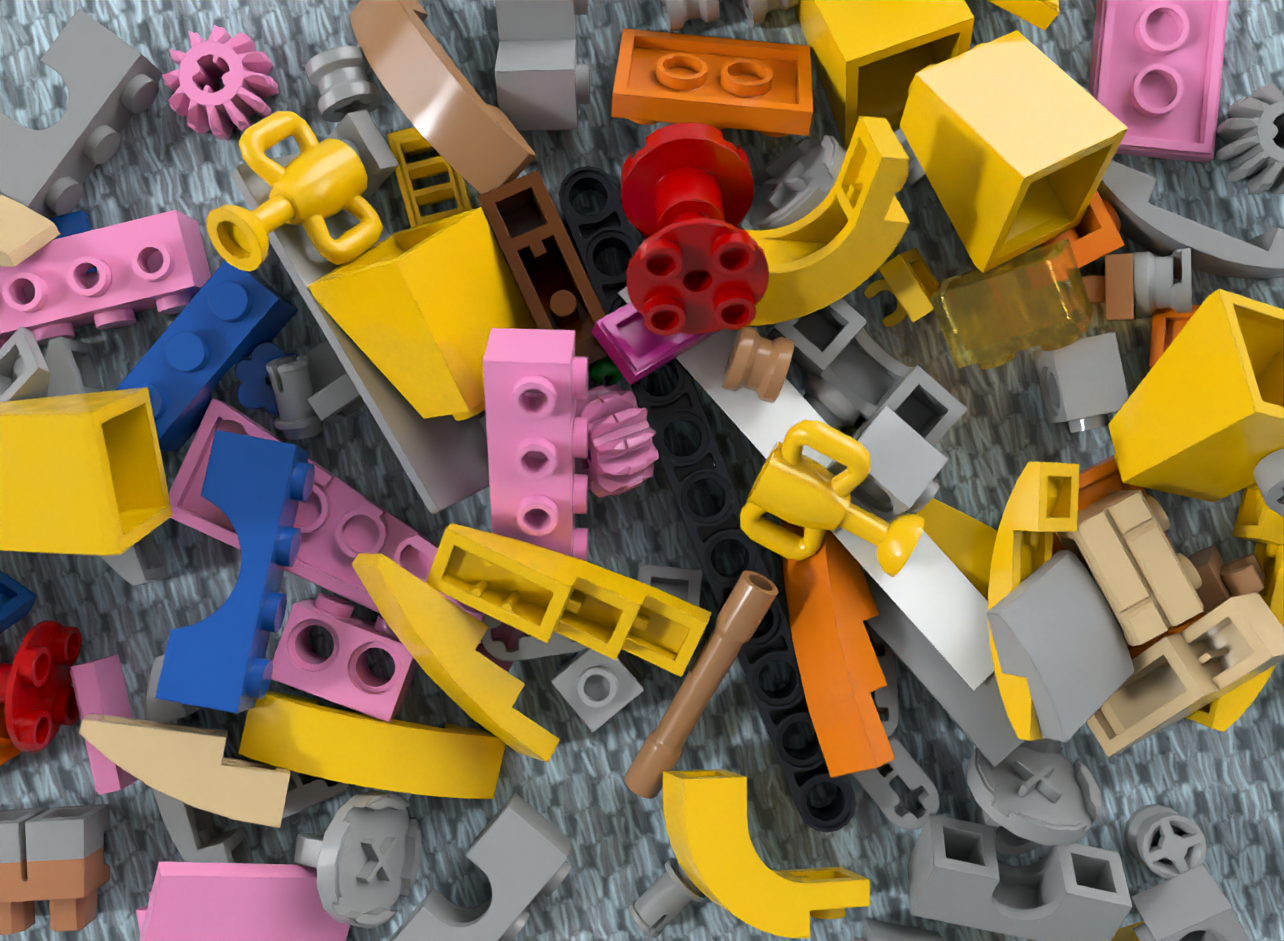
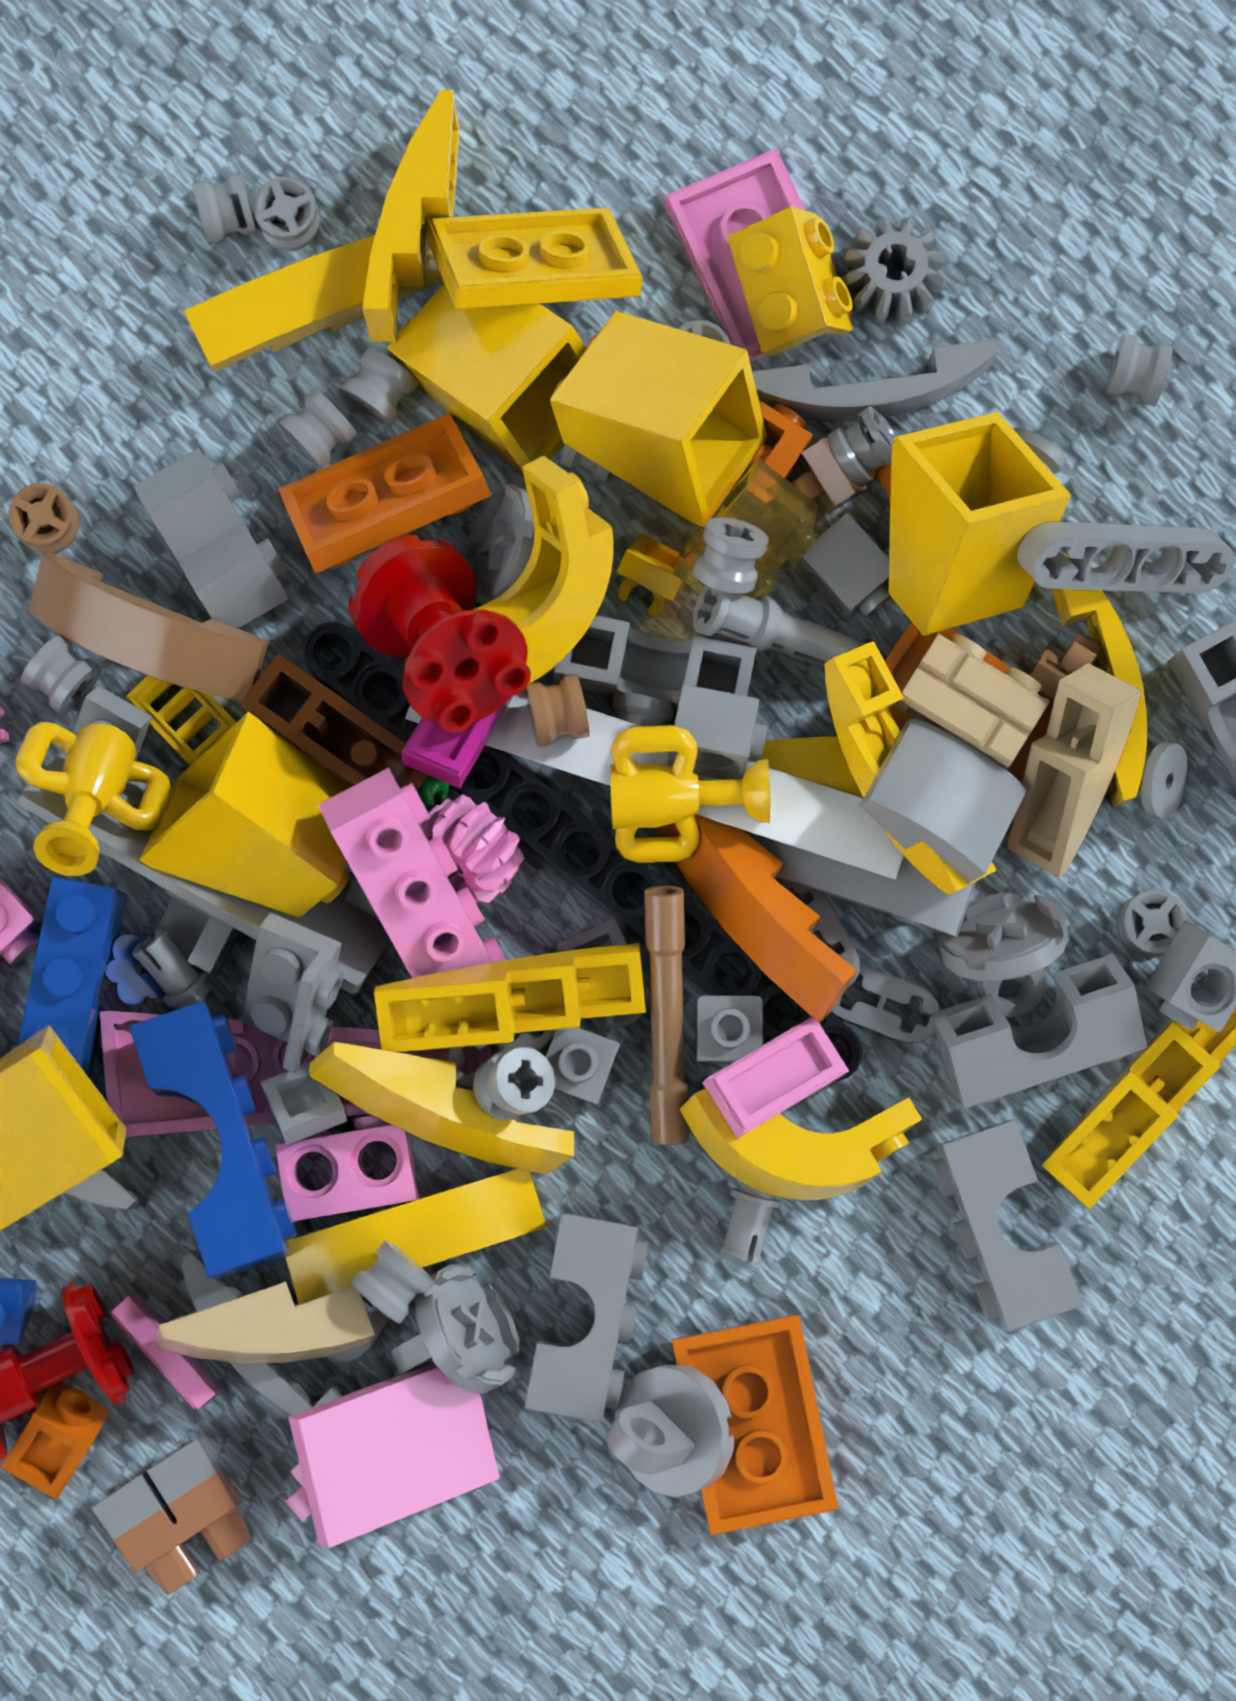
camera: 35 degrees left, 5 degrees down
none -> light grey bracket [241,912,344,1073]
none -> light grey plate [260,1062,347,1146]
none -> light grey wheel [350,1239,435,1324]
none -> light grey wheel [473,1047,555,1121]
none -> light grey wheel [692,517,769,594]
none -> light grey pin [693,585,880,669]
none -> light grey bracket [696,996,763,1063]
none -> bright pink tile [703,1017,849,1139]
none -> yellow bracket [727,206,853,356]
none -> light grey wheel [1141,741,1188,819]

